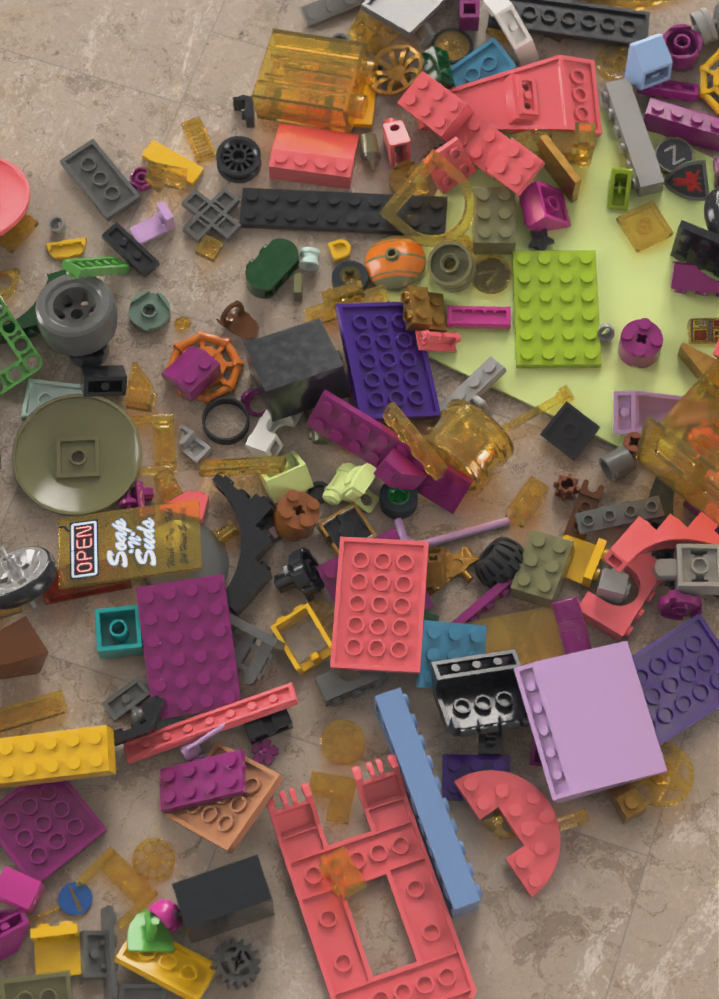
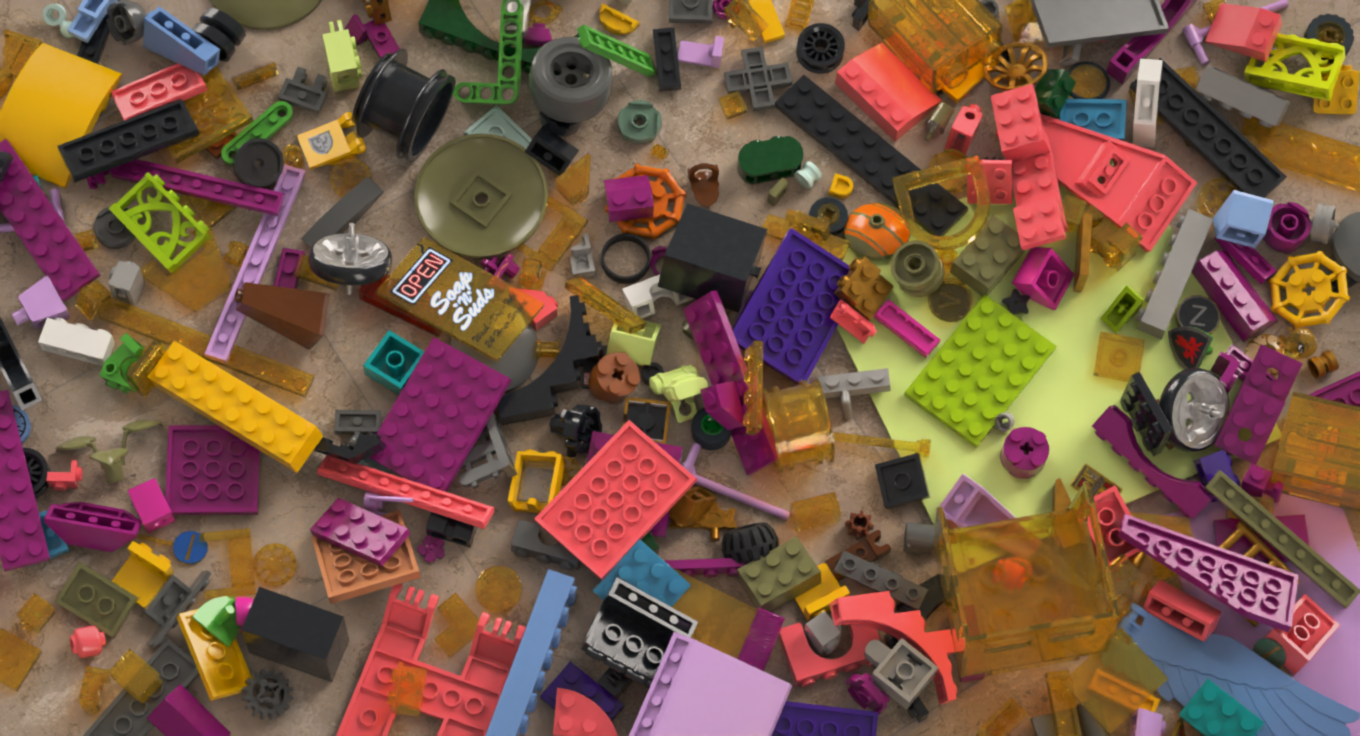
camera: 35 degrees right, 0 degrees up
none -> magenta cone [523,23,552,46]

